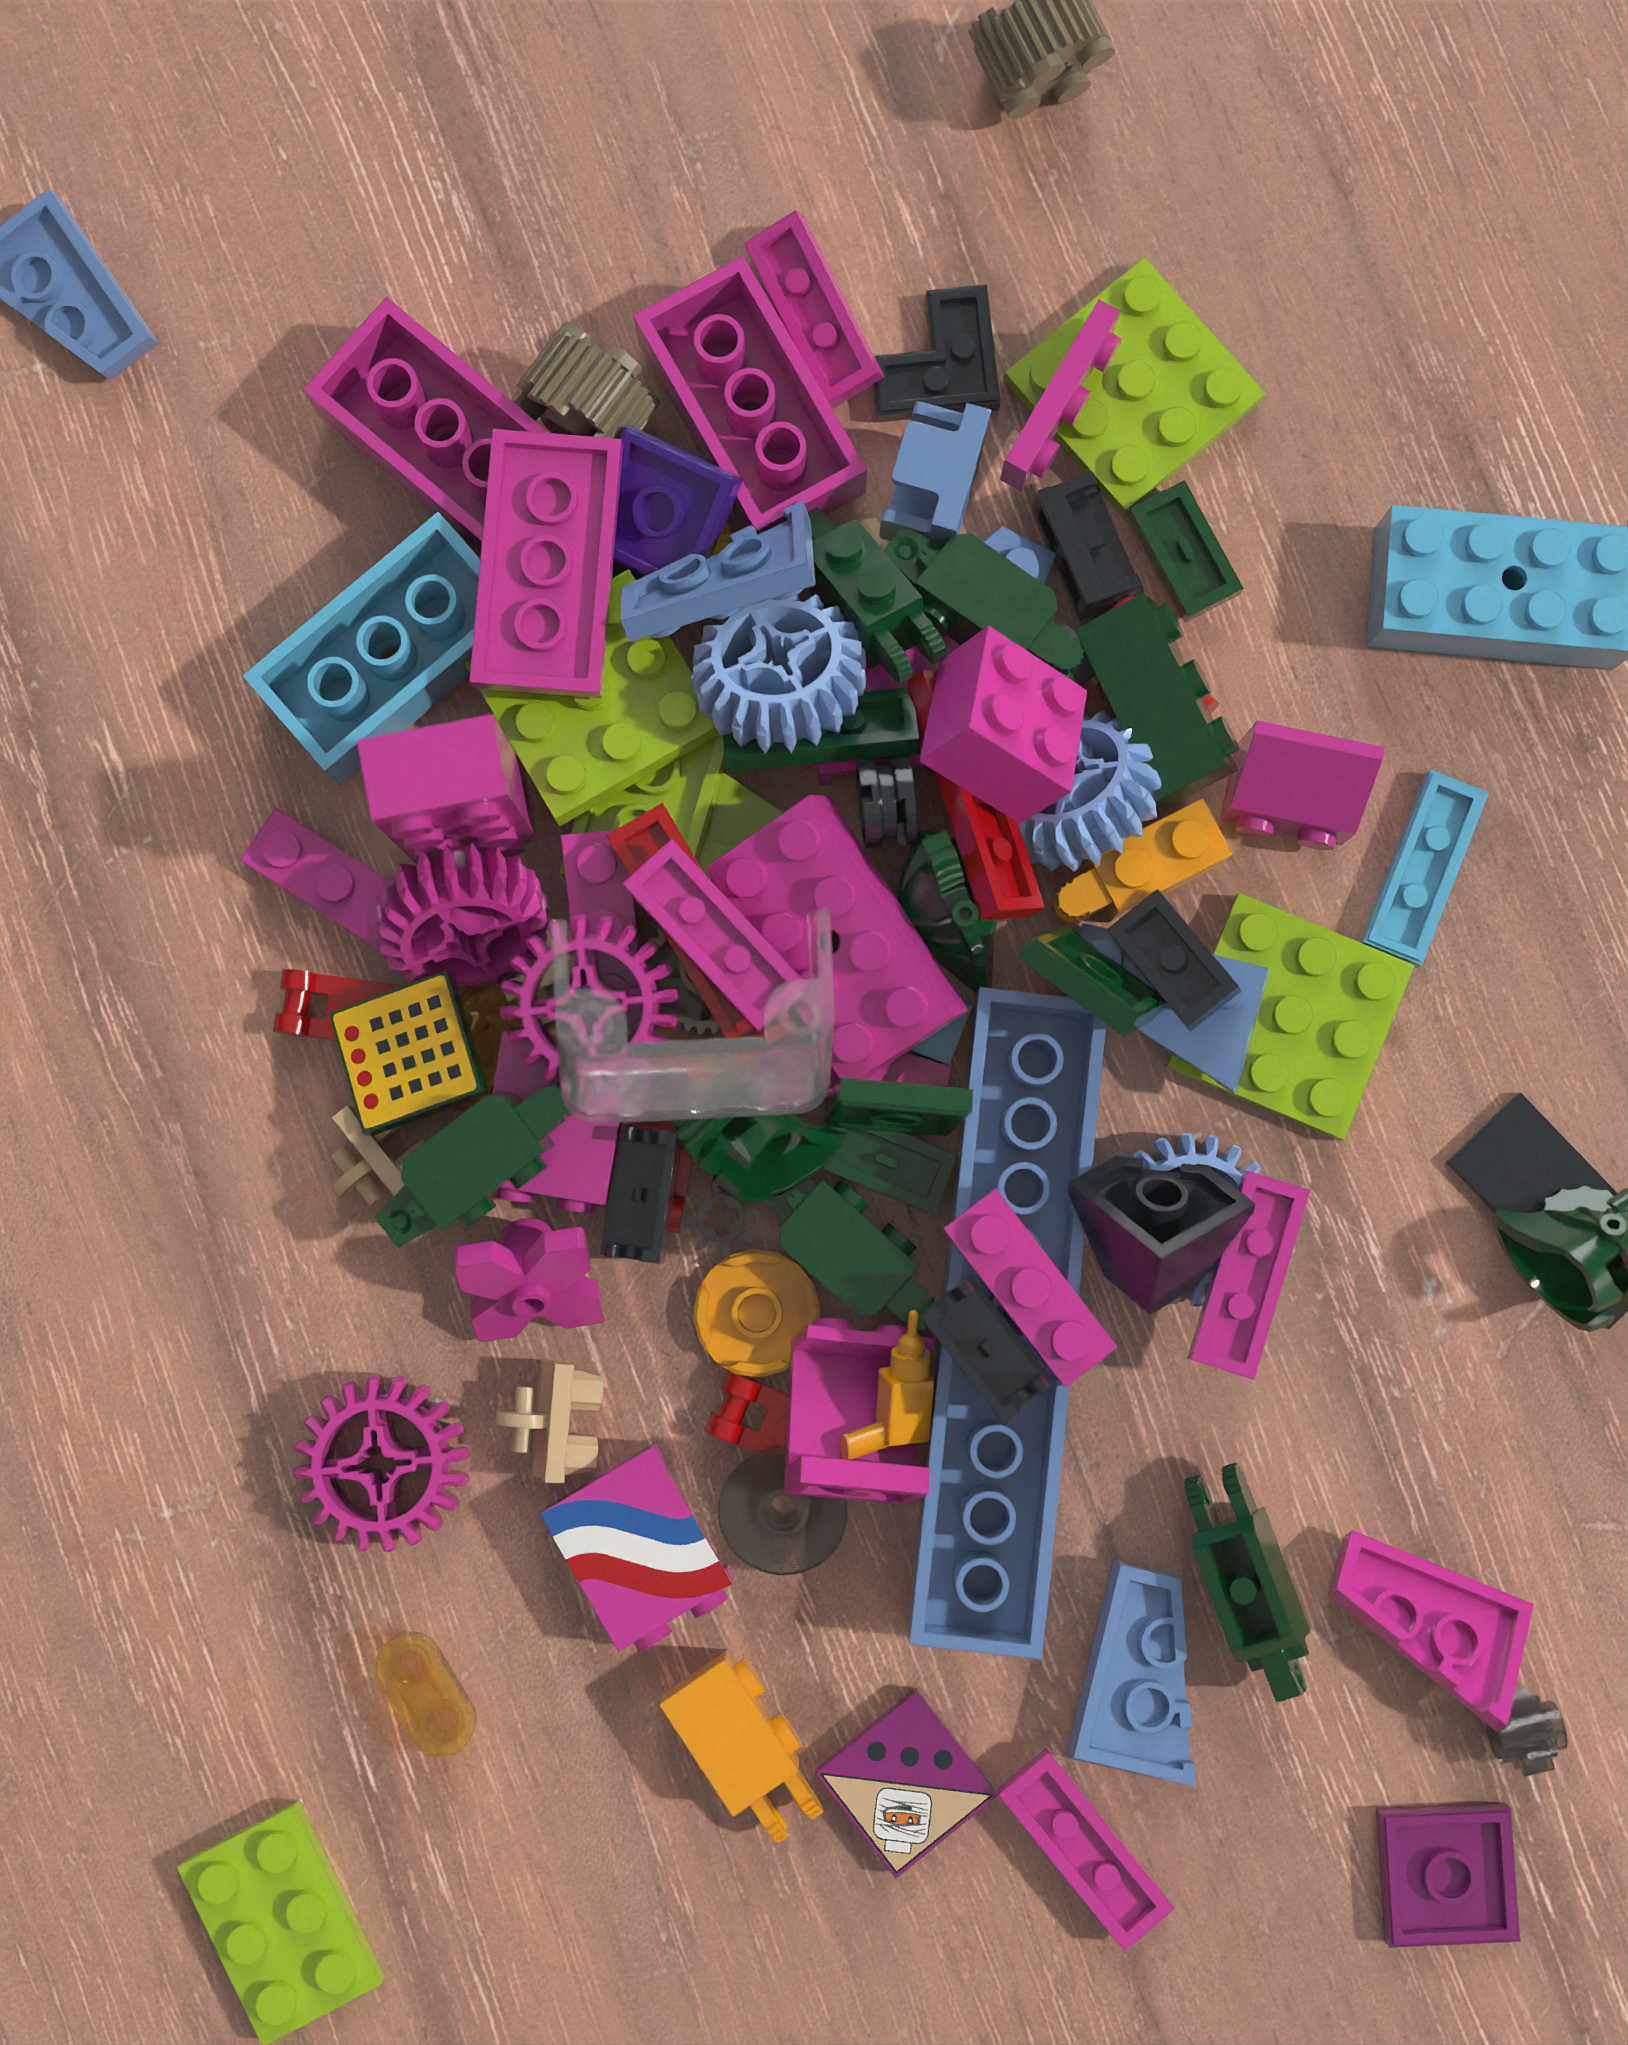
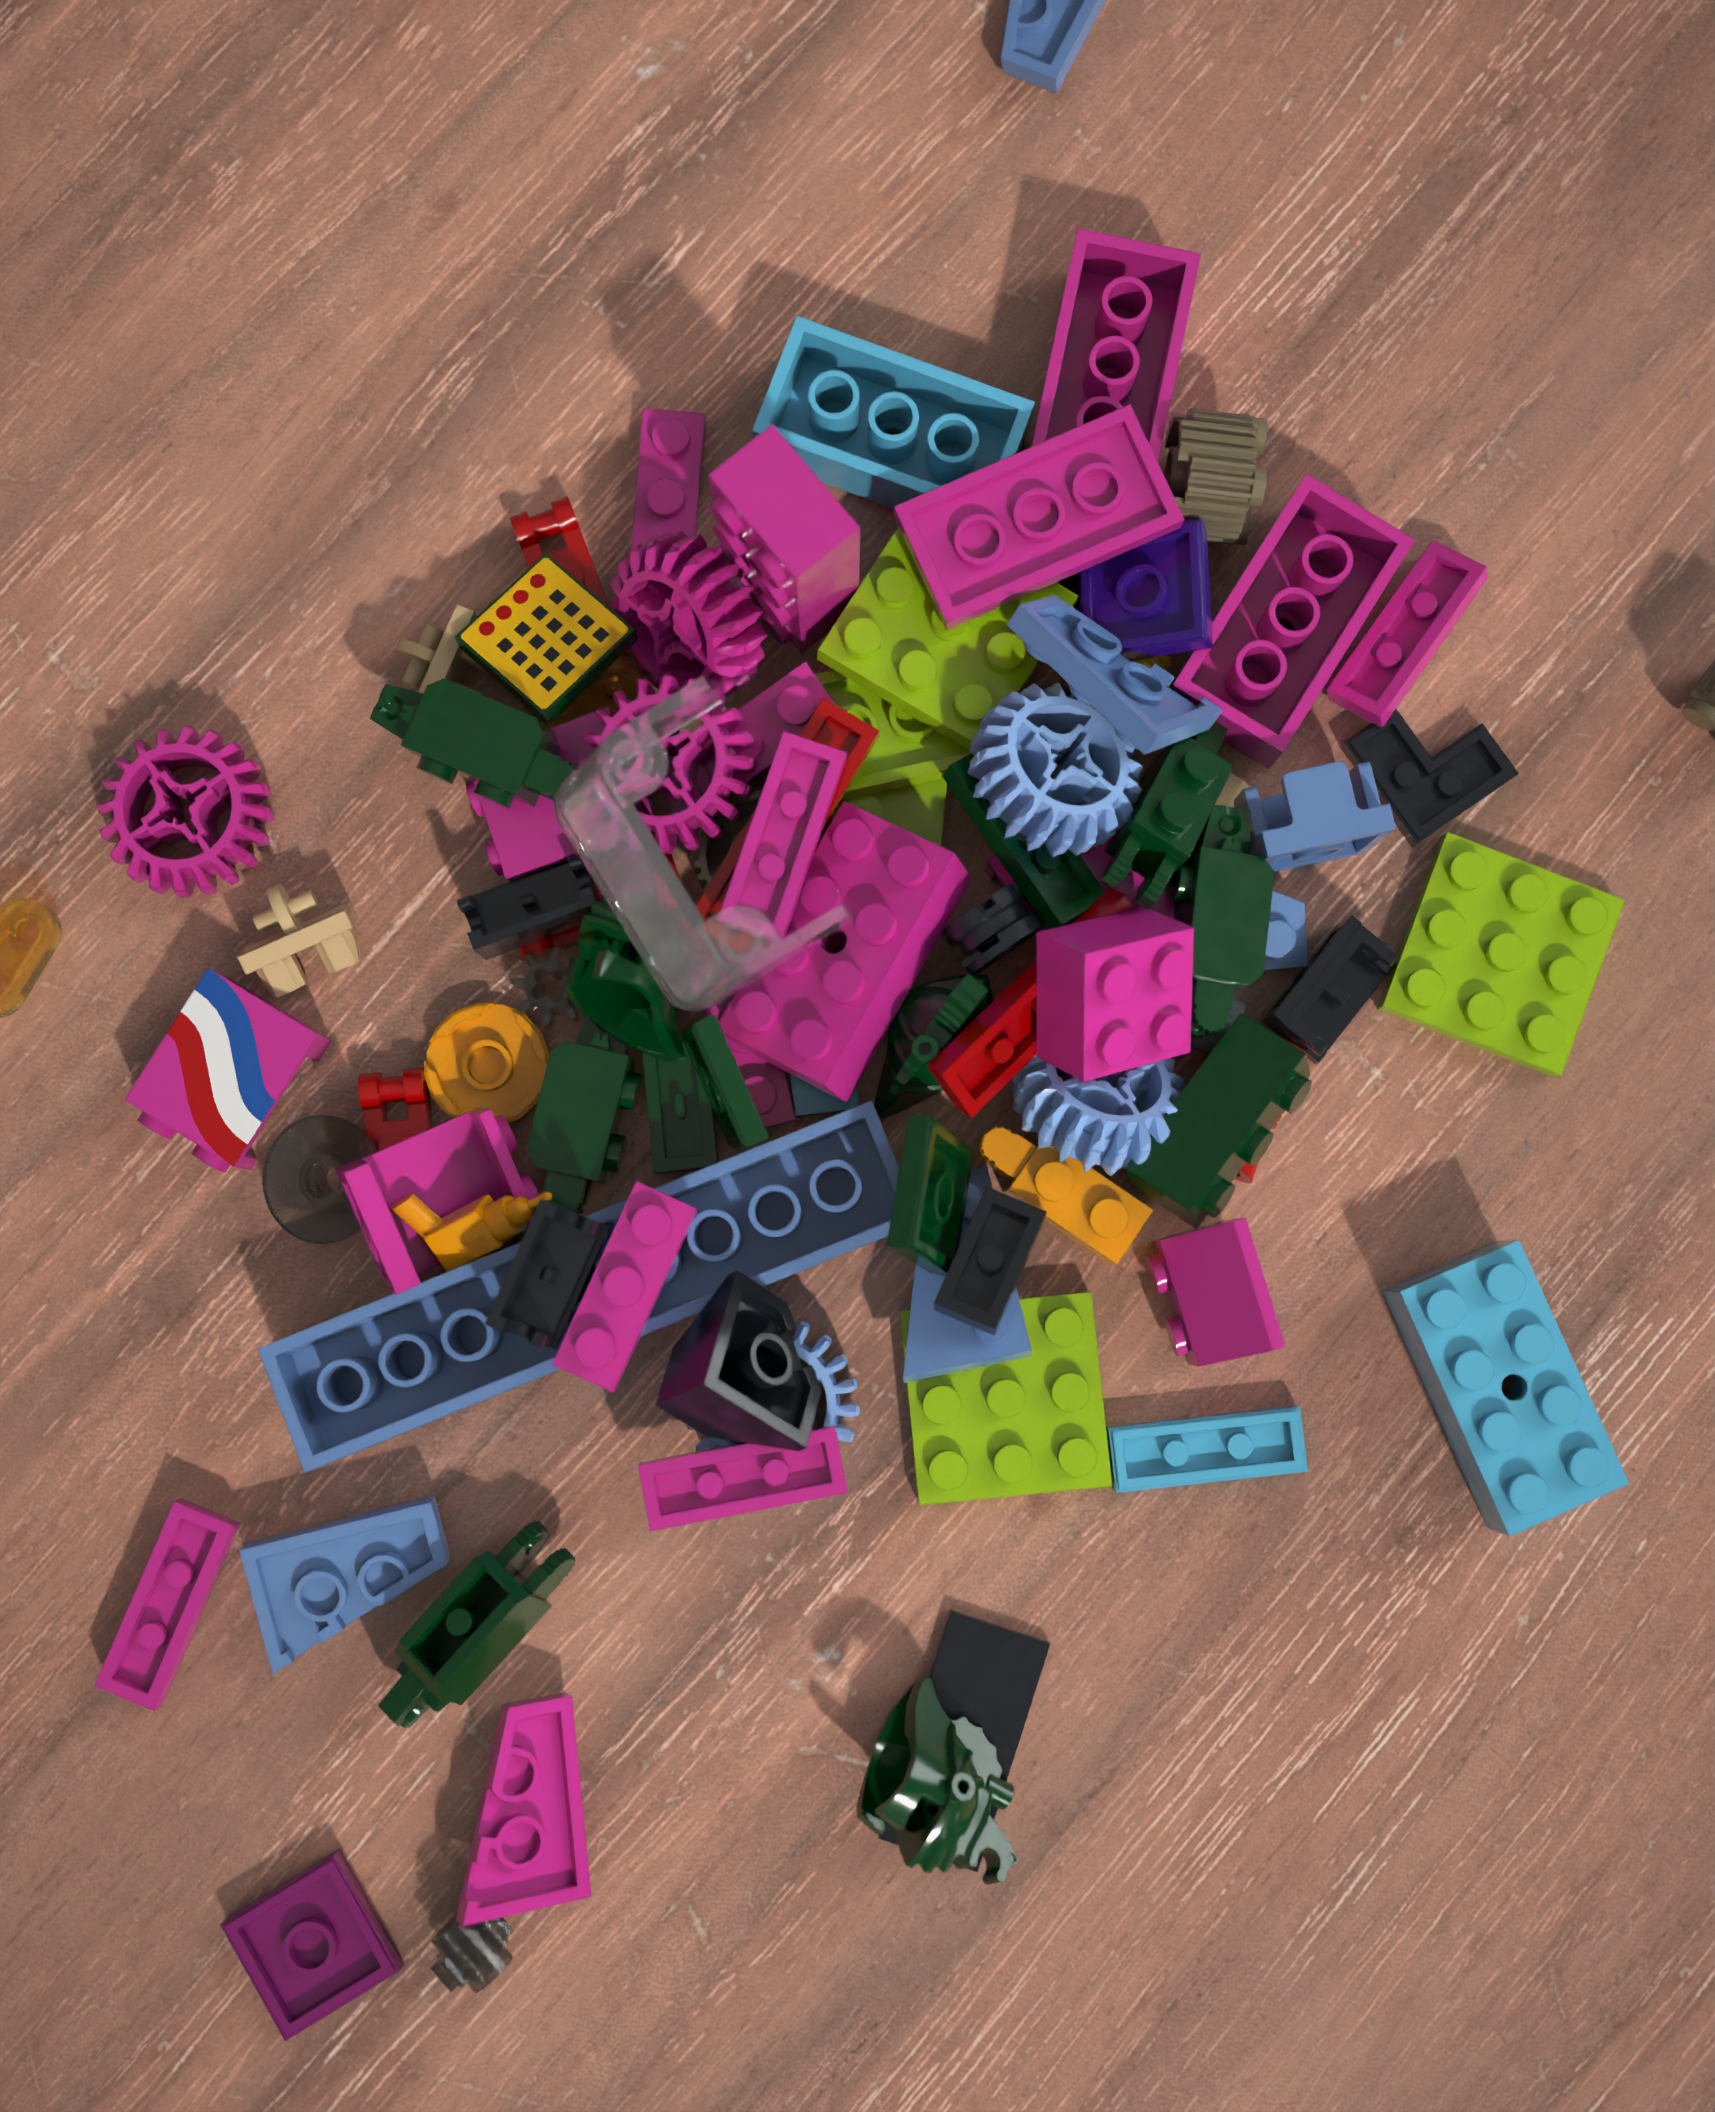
camera: 60 degrees right, 0 degrees up
dark pink plant [454,1218,604,1342] -> none
light orange hinge [659,1650,824,1844] -> none
tile [815,1688,998,1878] -> none
dark pink plate [1000,299,1122,492] -> none
dark green plate [1127,480,1244,623] -> none

